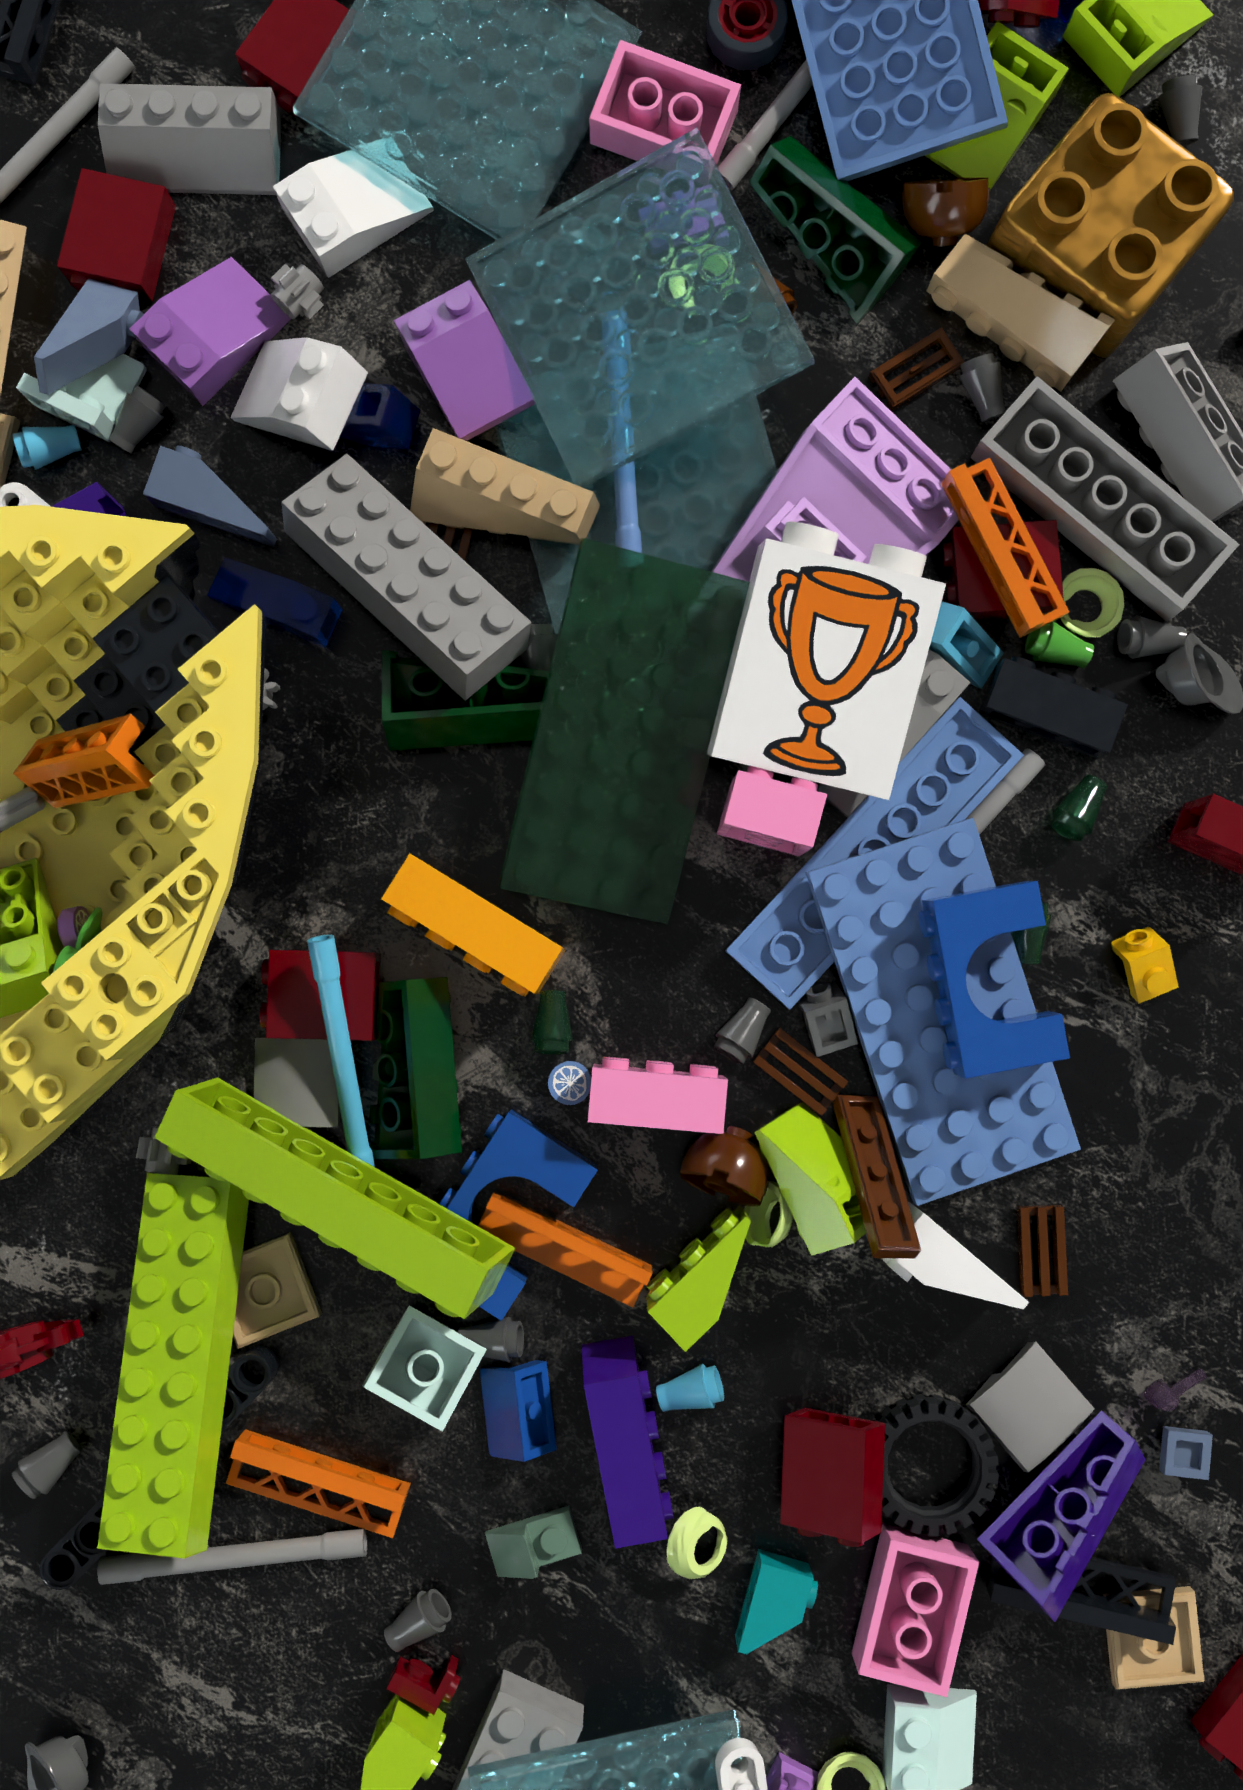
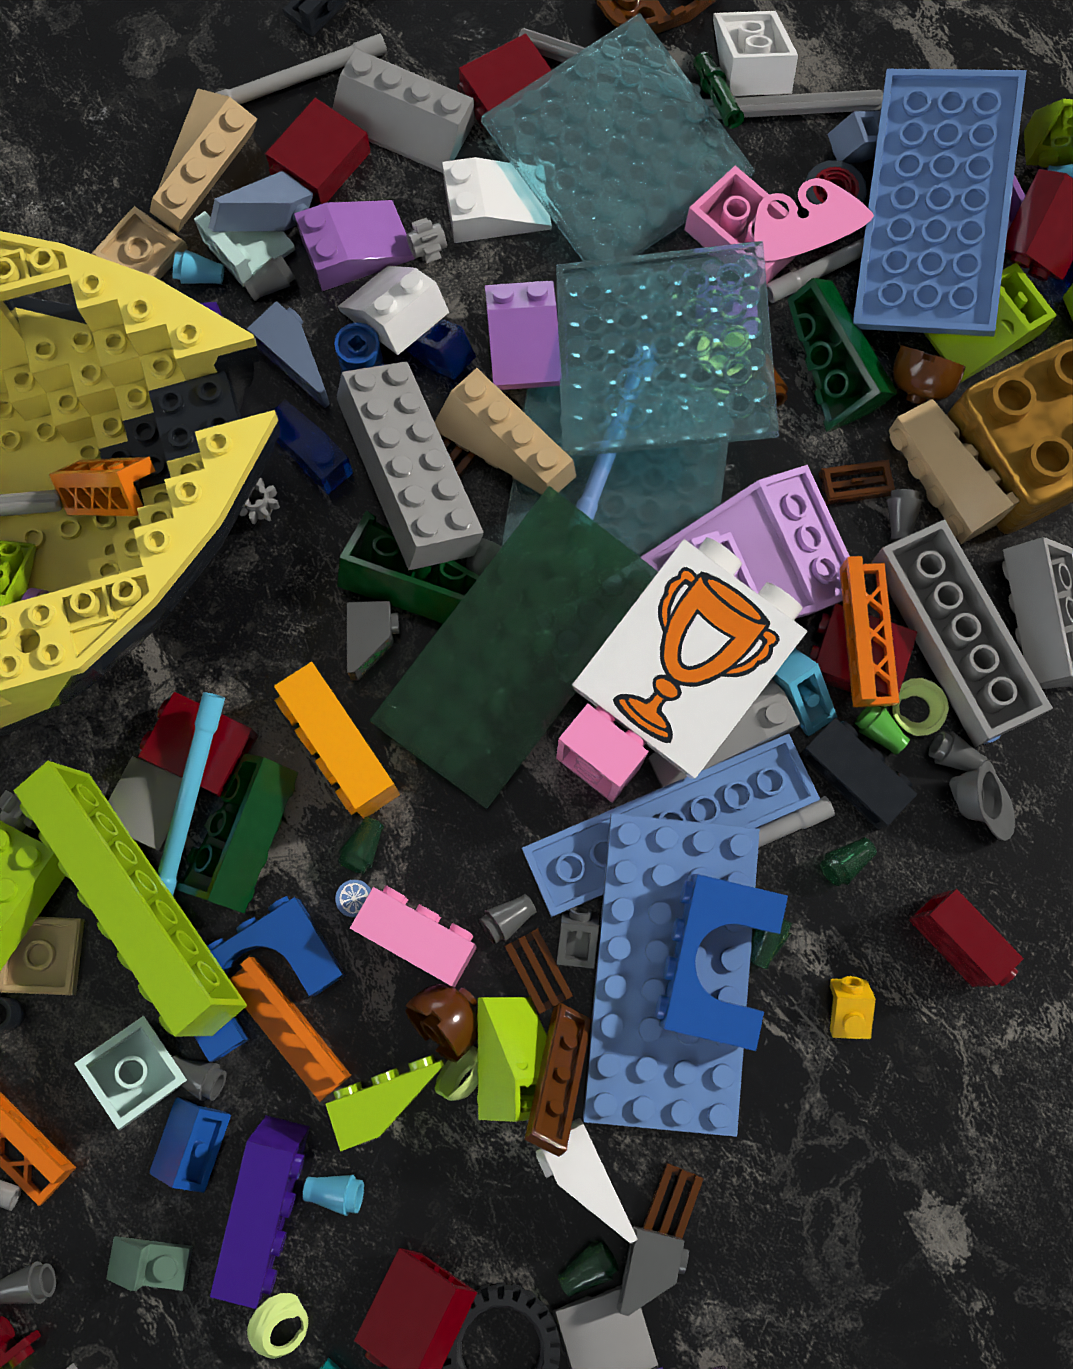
camera: 20 degrees right, 10 degrees down
none -> blue wheel [334,322,384,372]
none -> dark grey slope [347,601,400,681]
none -> clear green cone [558,1241,619,1297]
none -> dark grey slope [617,1226,689,1316]
none -> bright pink piece [754,178,874,262]

